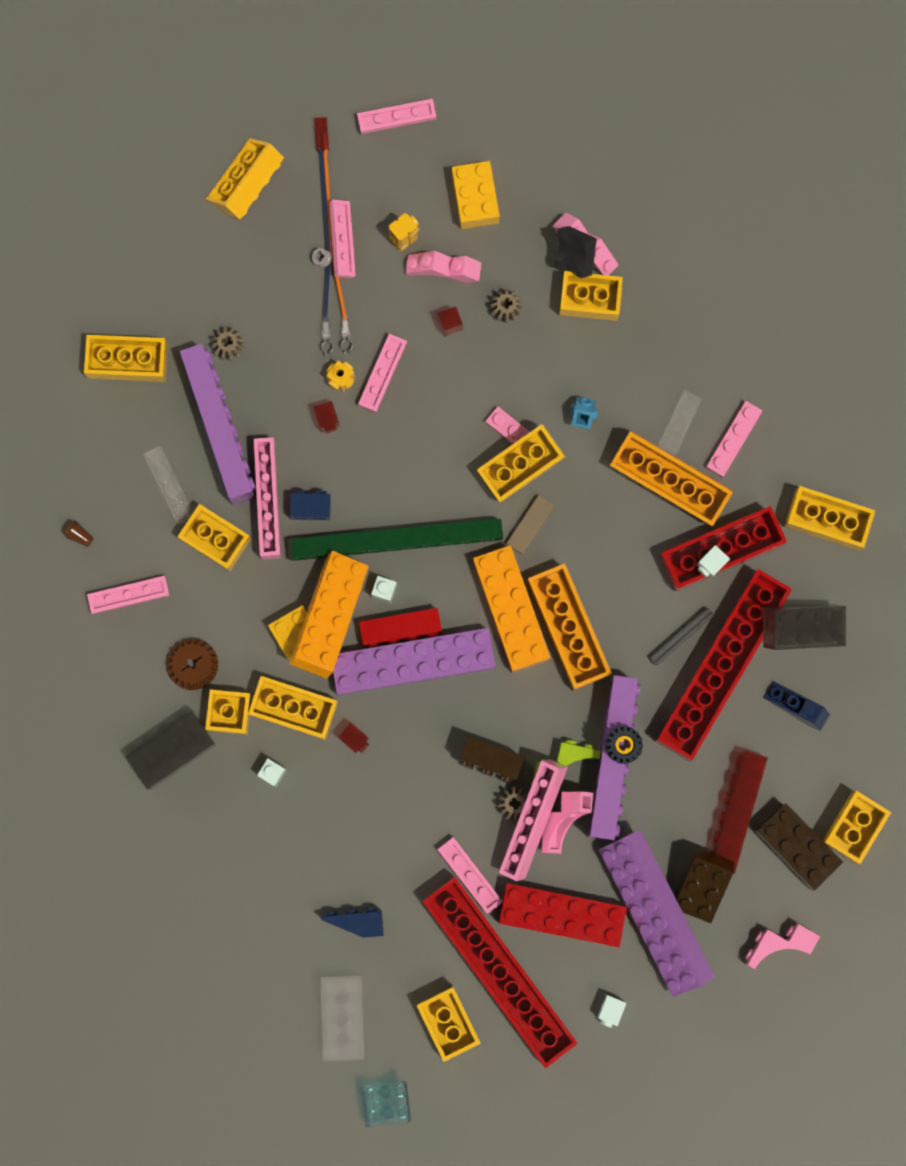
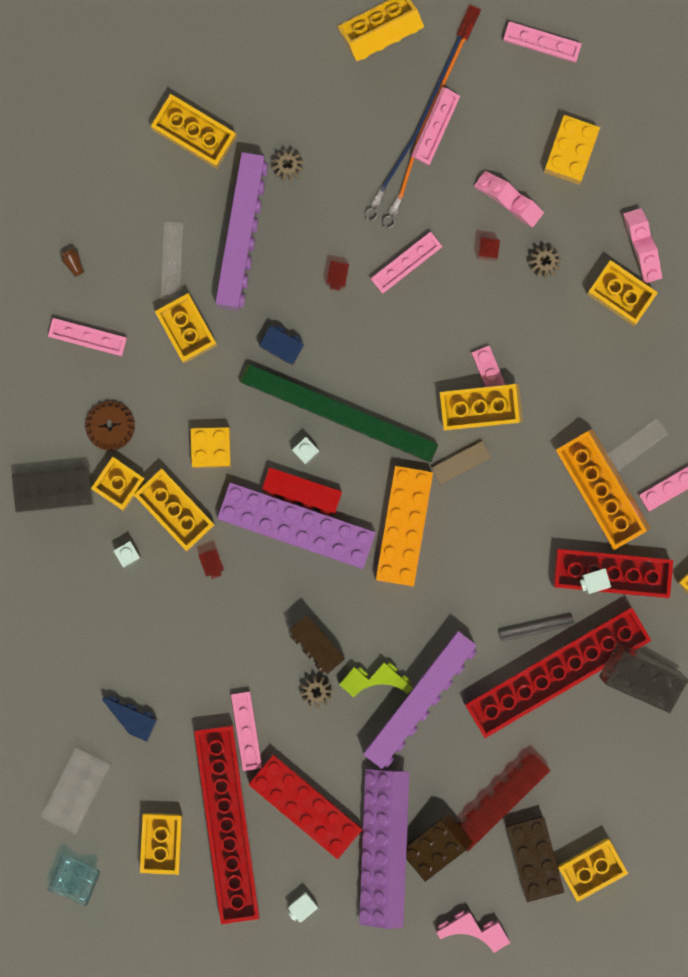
camera: 30 degrees right, 5 degrees up
bright pink brick [254,438,282,560] -> none
light orange brick [289,551,369,679] -> none
light grey bush [312,248,332,267] -> none
yellow brick [326,360,355,392] -> none
yellow brick [389,213,419,252] -> none
bright pink brick [499,759,568,881] -> none
light orange brick [527,563,612,691] -> none
bright pink arch [542,792,594,854] -> none
black brick [554,226,597,279] -> none
dark azure brick [569,397,599,429] -> none
black bush [605,726,643,764] -> none
dark blue slope [764,682,830,731] -> none

